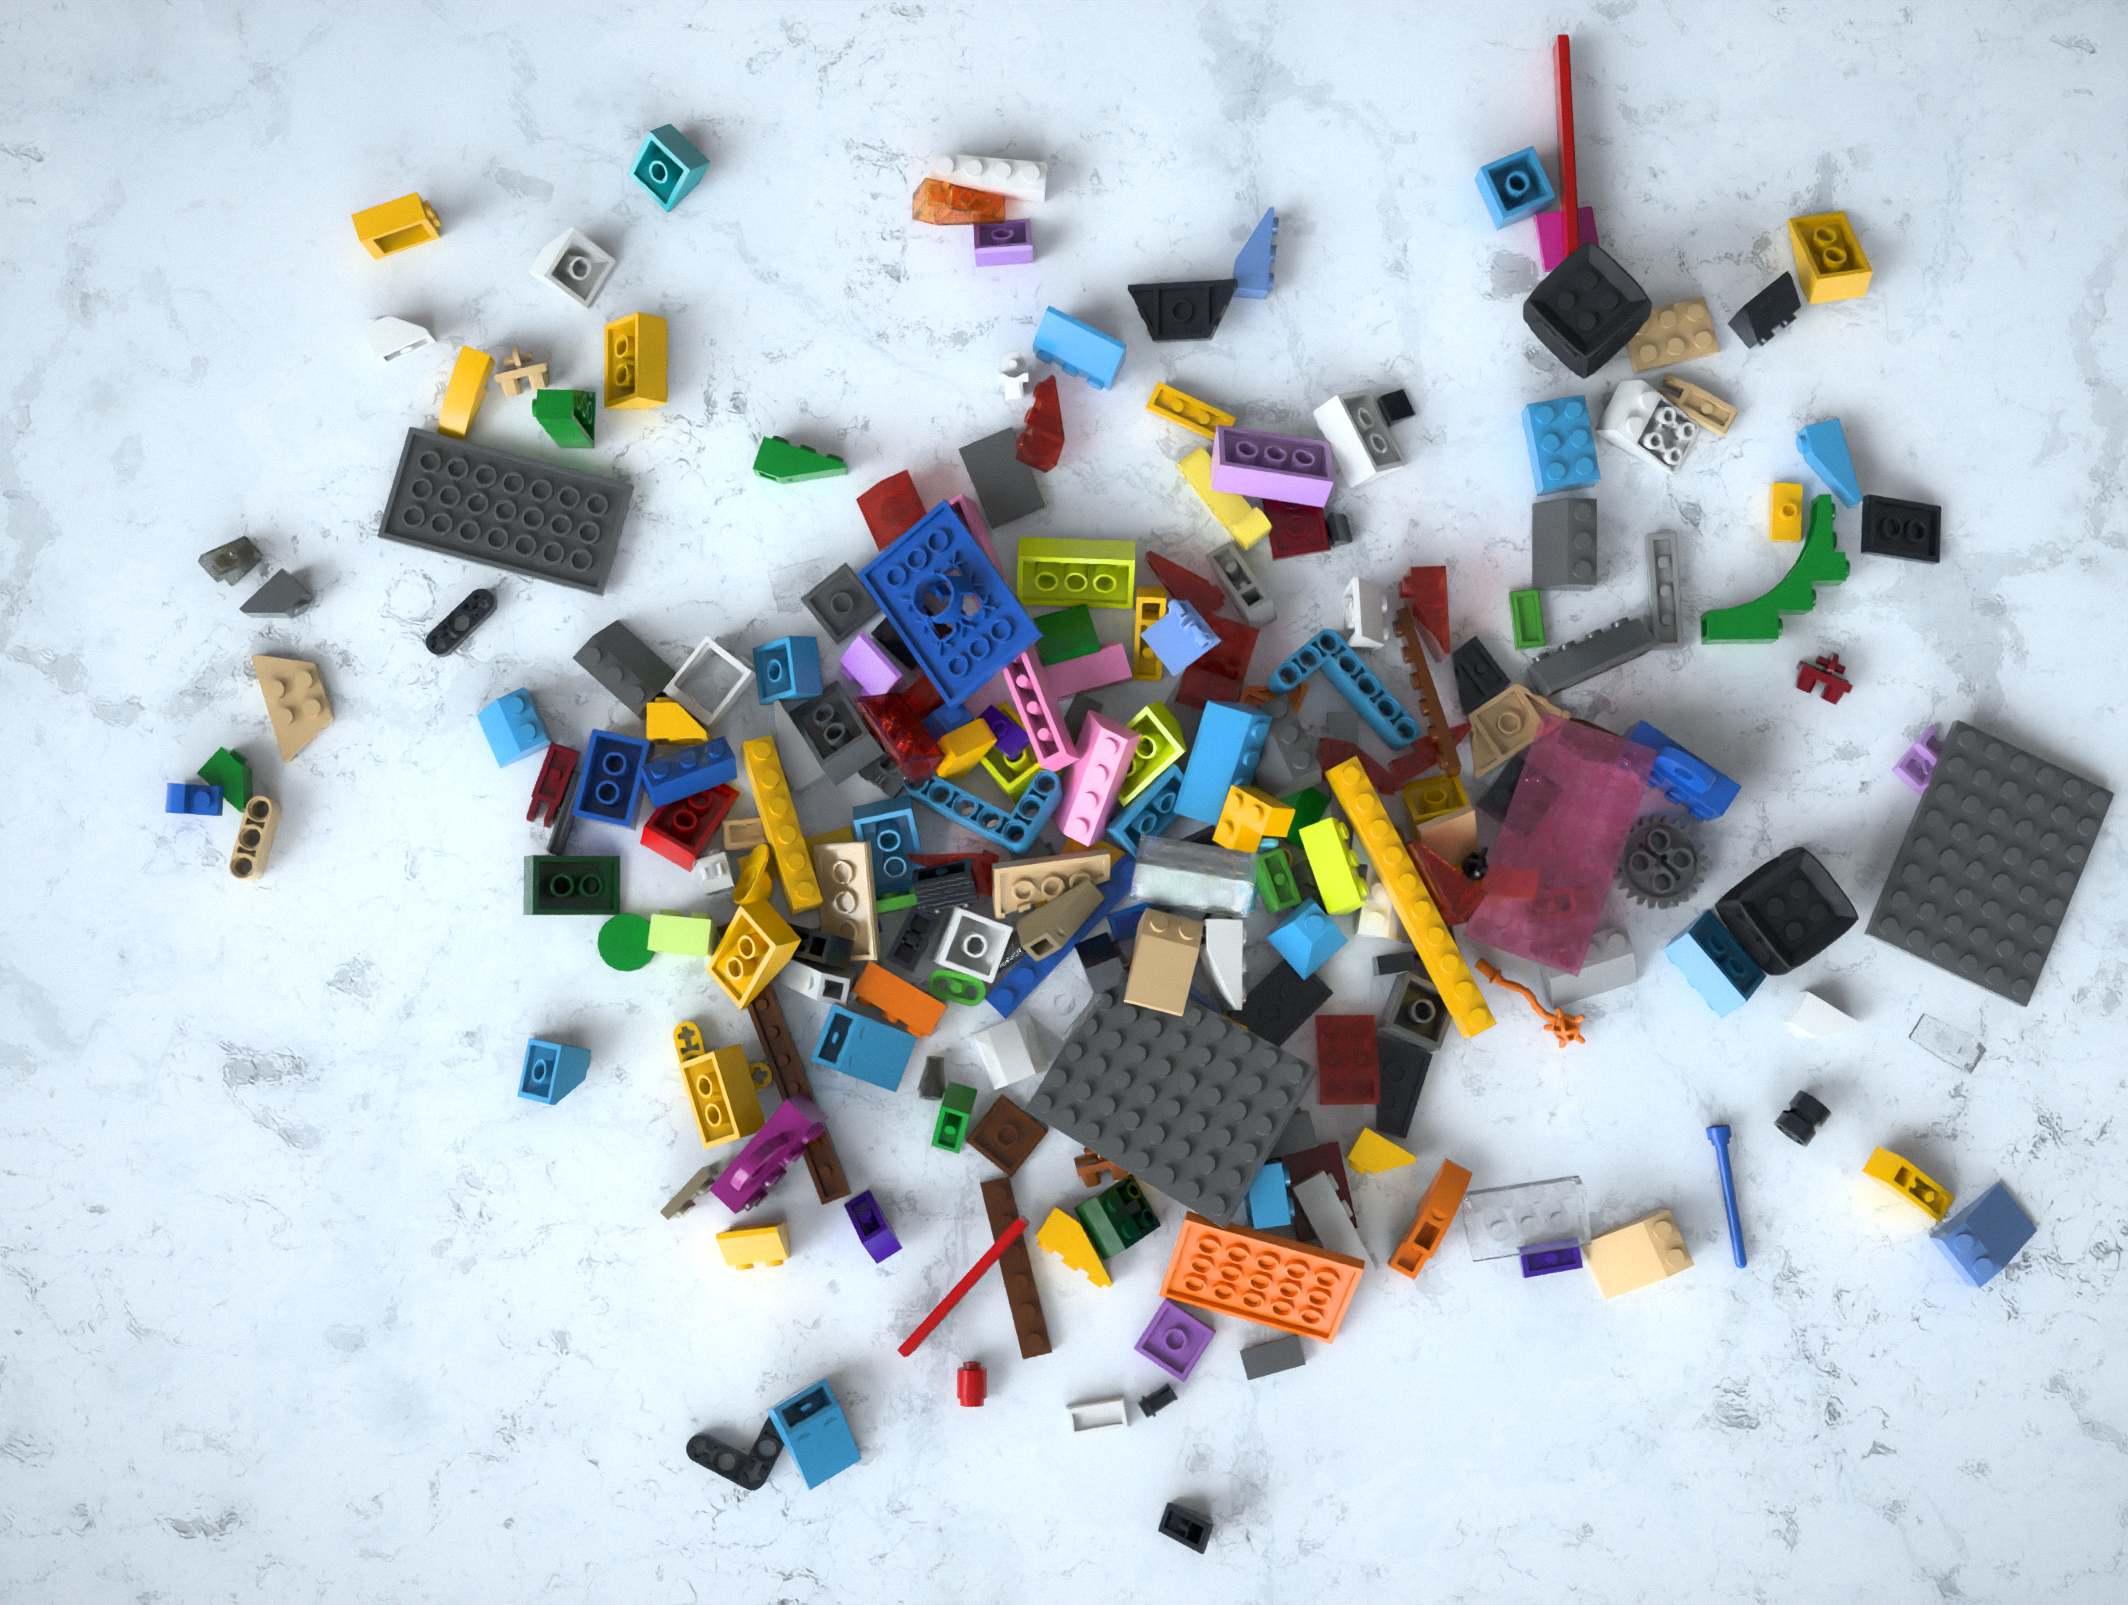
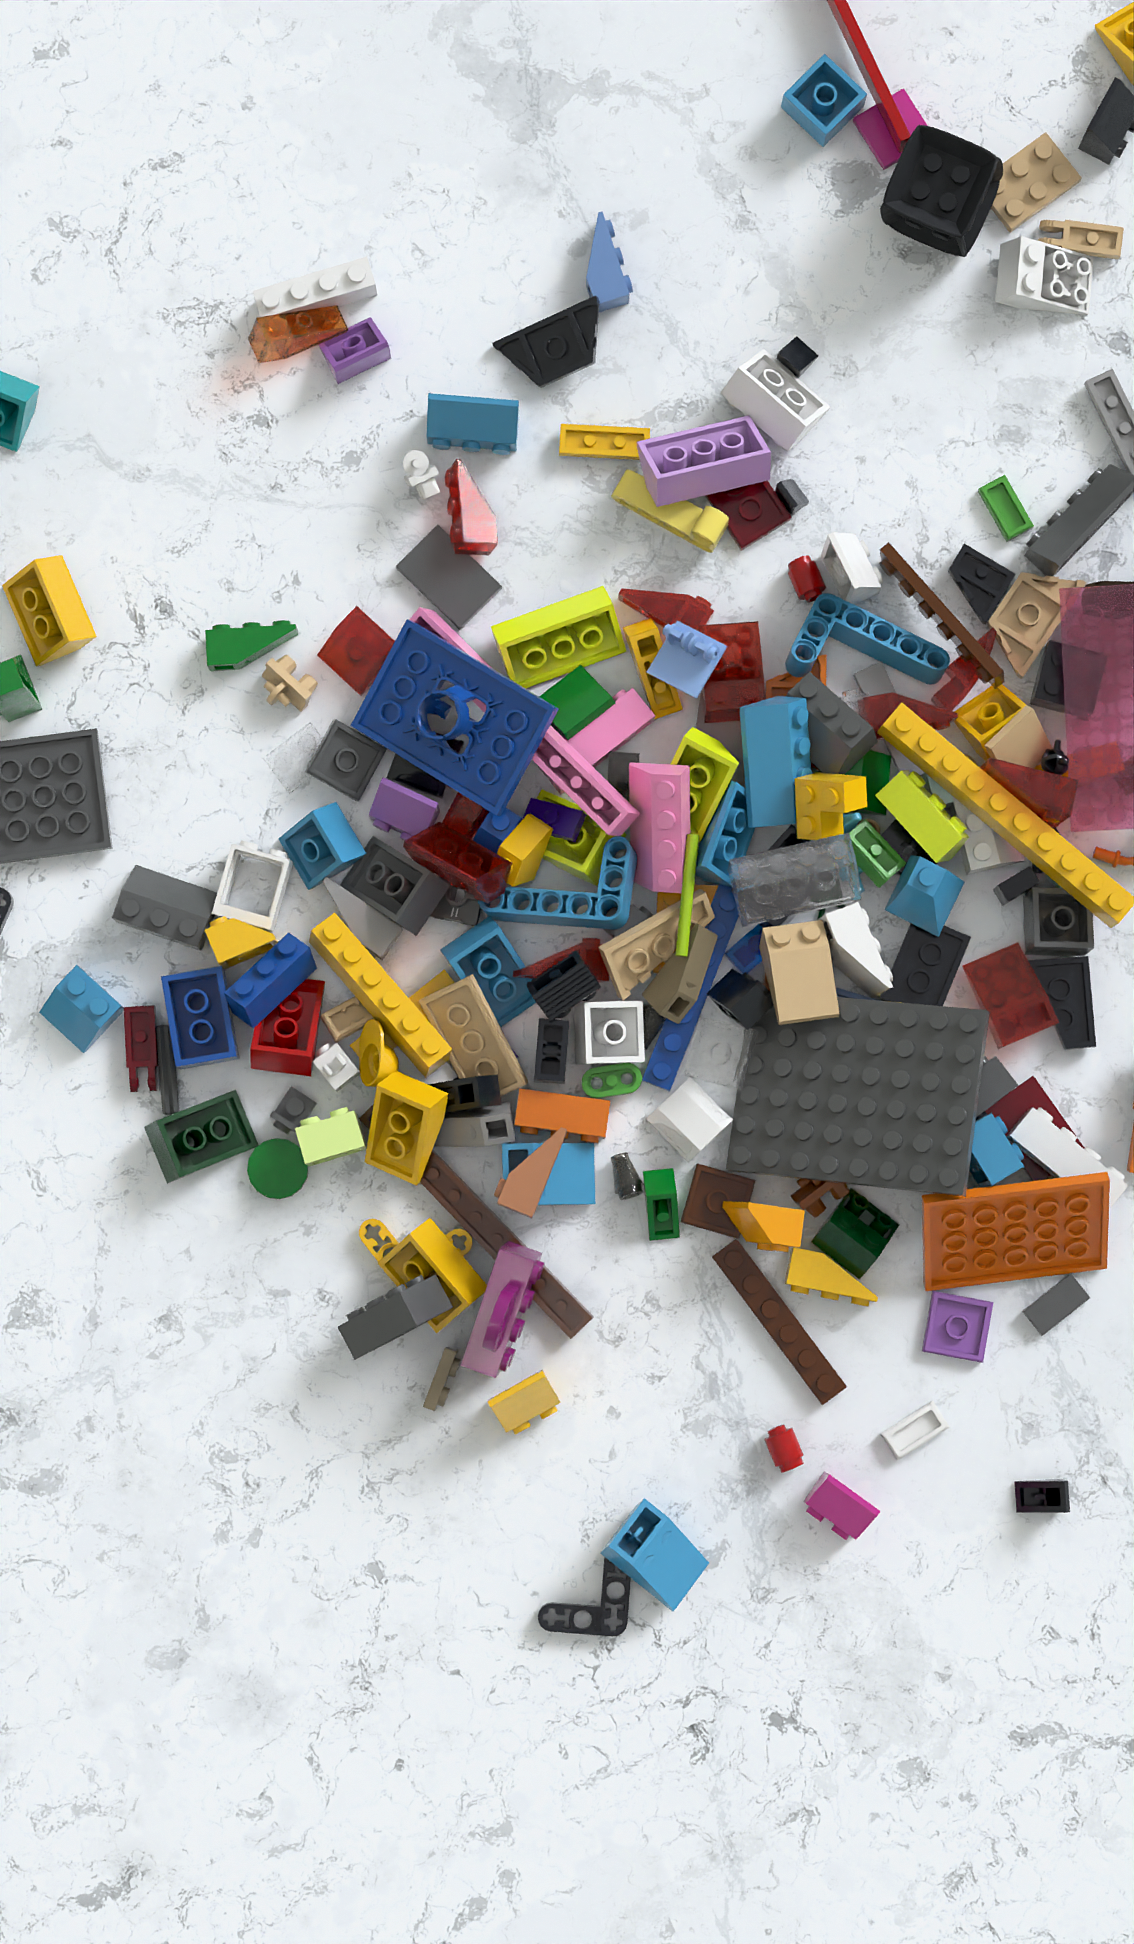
camera: 25 degrees left, 0 degrees up
dark azure slope [517,1038,591,1105] -> none
dark purple slope [844,1190,903,1264] -> none
bright green plate [876,889,919,915] -> none
red tile [897,1215,1030,1357] -> none
black pin [1138,1383,1178,1418] -> none
light grey slope [1205,541,1277,633] -> none
yellow slope [1344,1126,1417,1175] -> none
clear red slope [1398,566,1450,663] -> none
dark azure brick [1521,395,1601,496] -> none
dark grey slope [1532,498,1597,591] -> none
none -> tan hips [262,655,318,712]
none -> dark grey bracket [270,1086,317,1135]
none -> dark grey brick [338,1275,453,1360]
none -> nougat slope [494,1127,567,1219]
none -> lime bar [675,834,699,957]
none -> light orange slope [723,1201,805,1252]
none -> red brick [788,555,826,603]
none -> dark pink slope [803,1471,880,1540]

